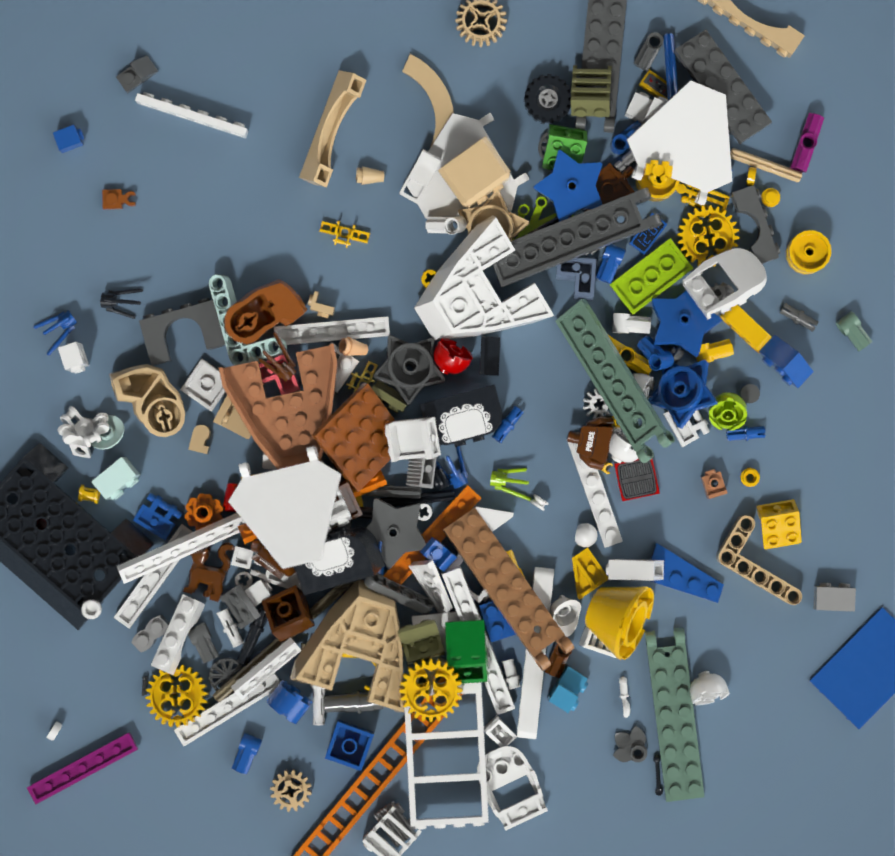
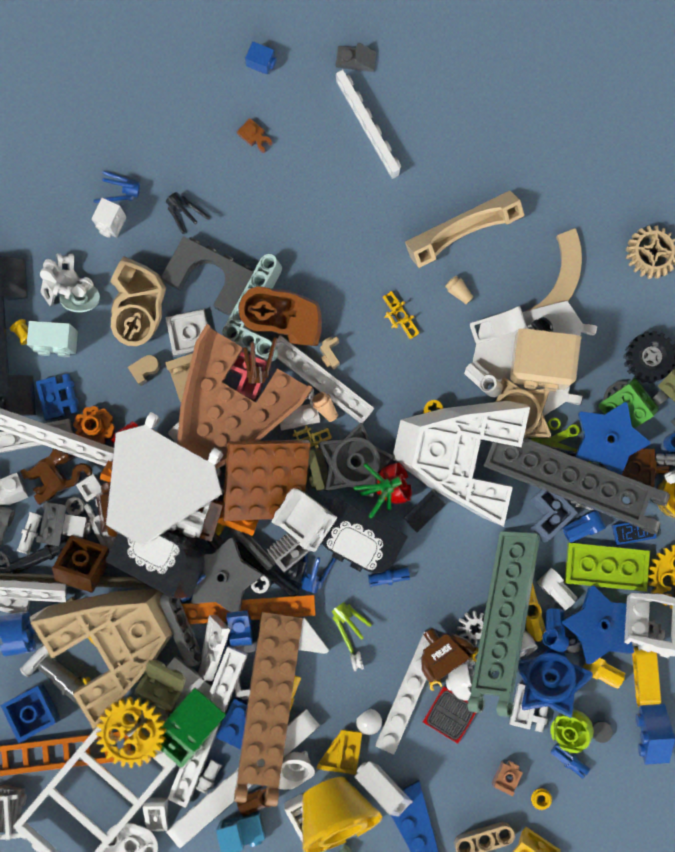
camera: 45 degrees right, 5 degrees down
none -> green plant [354,463,402,518]
none -> black plate [530,317,553,332]

